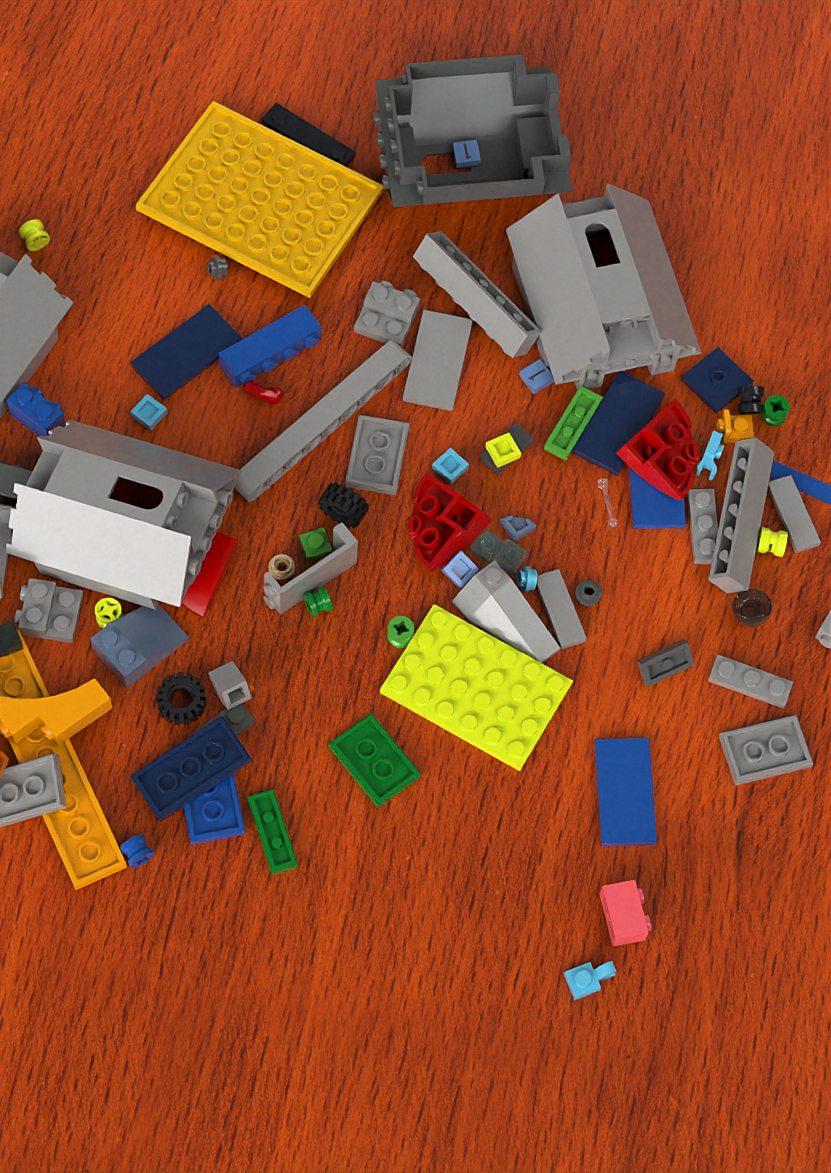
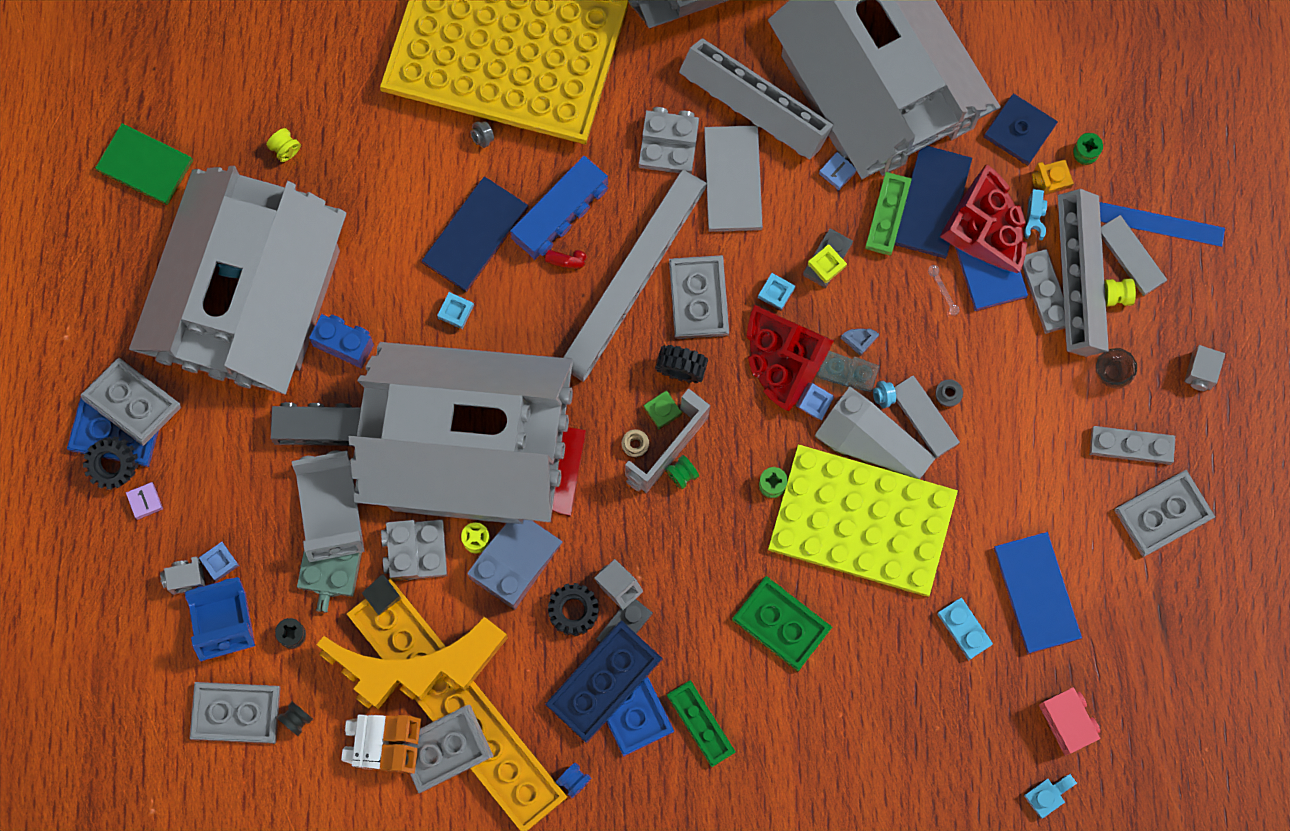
camera: 10 degrees left, 10 degrees up
dark grey plate [637,639,694,687] -> none
black wheel [738,386,764,414] -> none
none -> medium azure plate [937,597,993,660]

